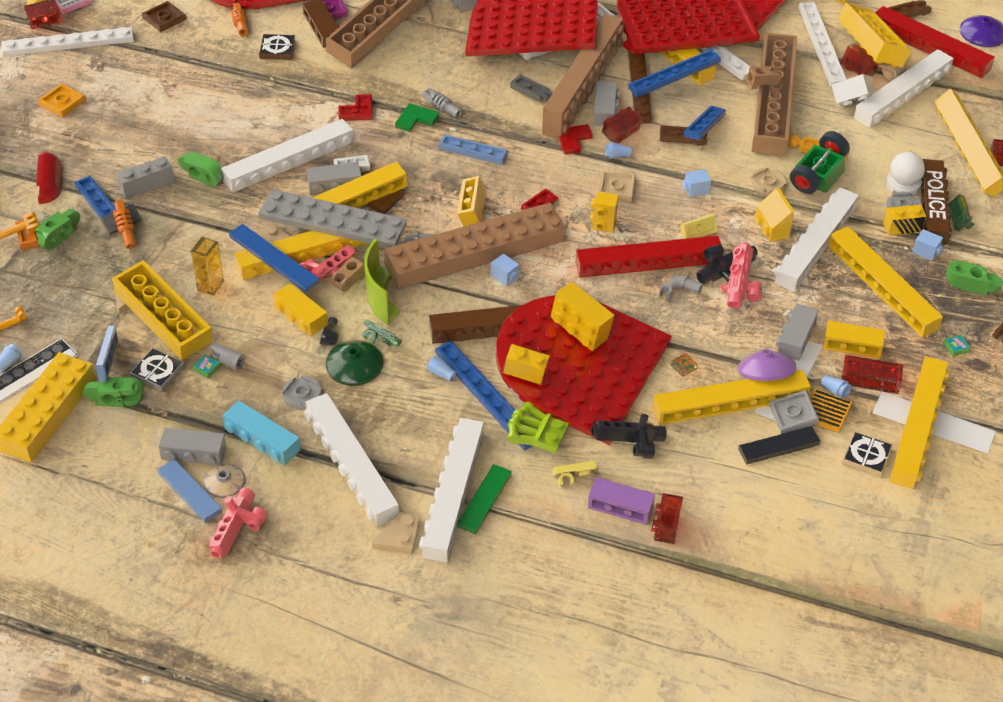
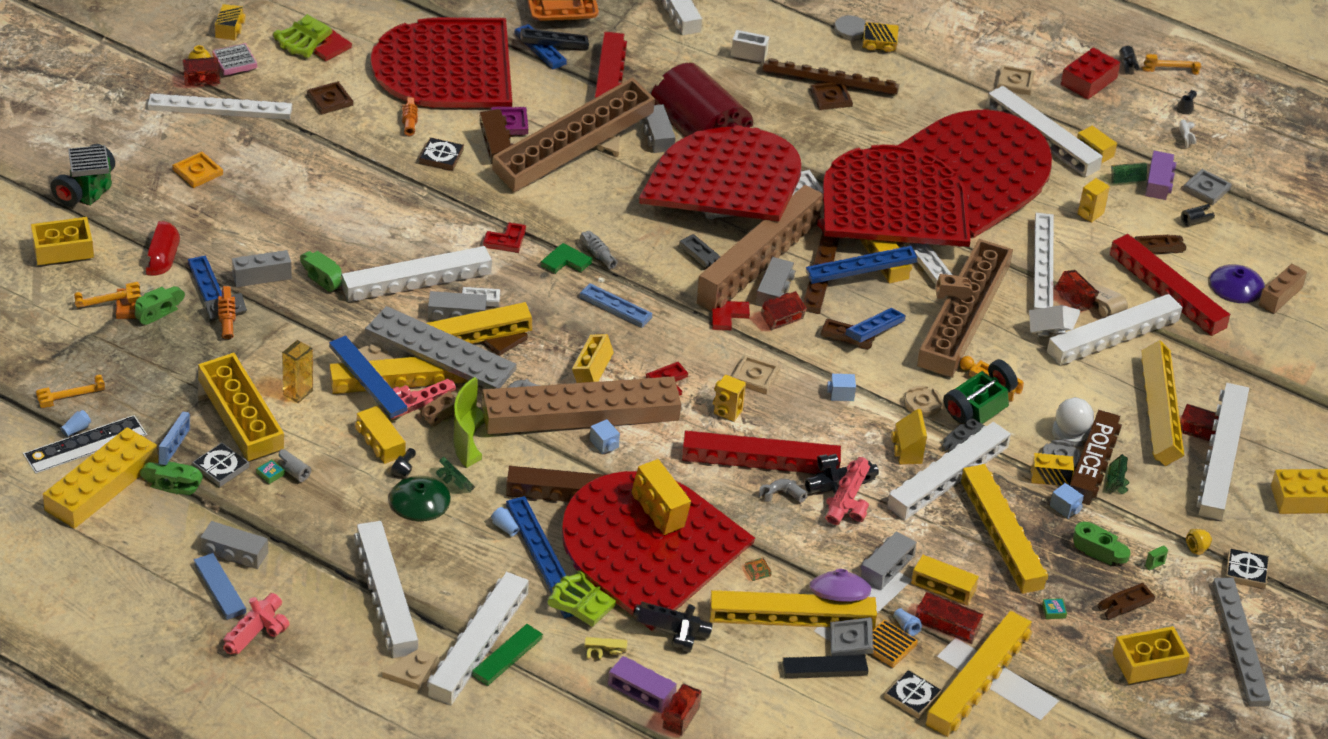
camera: 10 degrees right, 5 degrees down
tan dish [204,464,245,498] -> none
medium azure brick [223,401,301,465] -> none
light grey tile [283,376,322,410] -> none
yellow brick [503,344,549,385] -> none
light blue cone [605,142,631,159] -> none
light yellow plate [680,214,718,239] -> none
yellow brick [838,2,912,68] -> none
none -> dark grey hinge [942,418,985,453]

